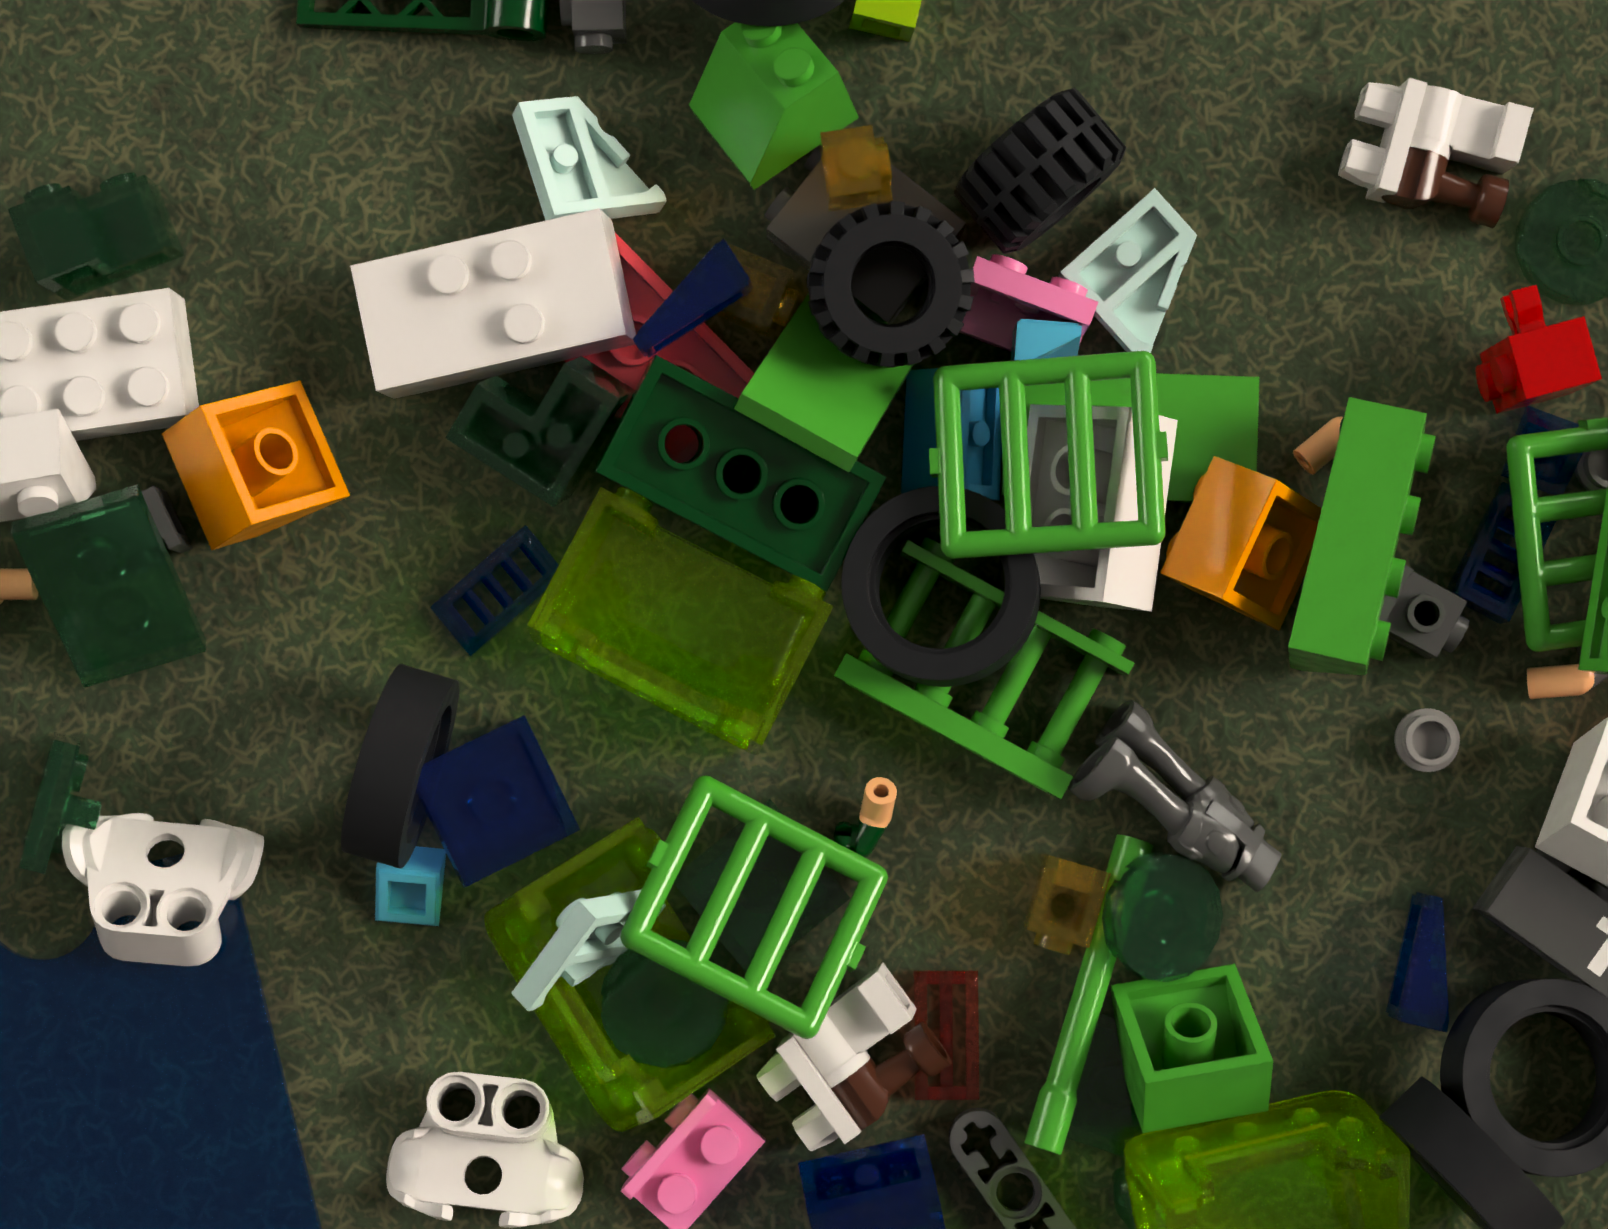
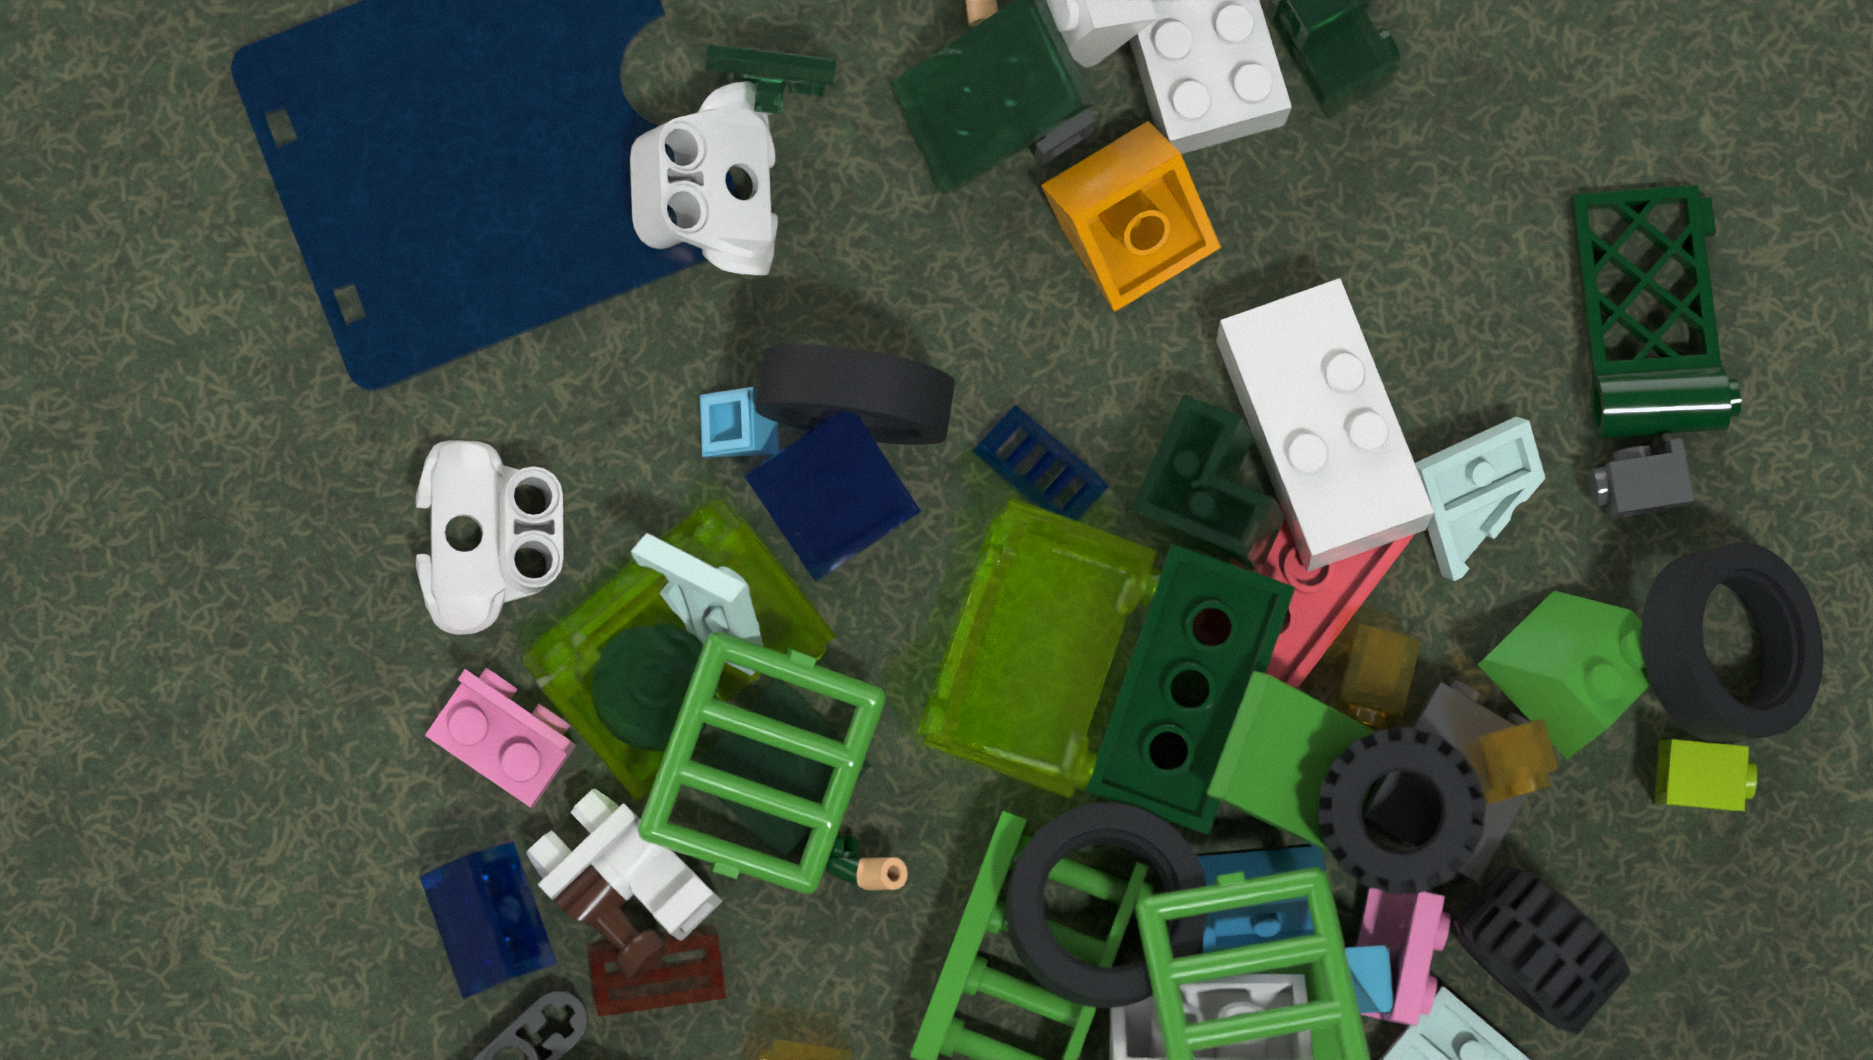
camera: 80 degrees right, 5 degrees down
clear blue slope [633,238,752,358] -> none

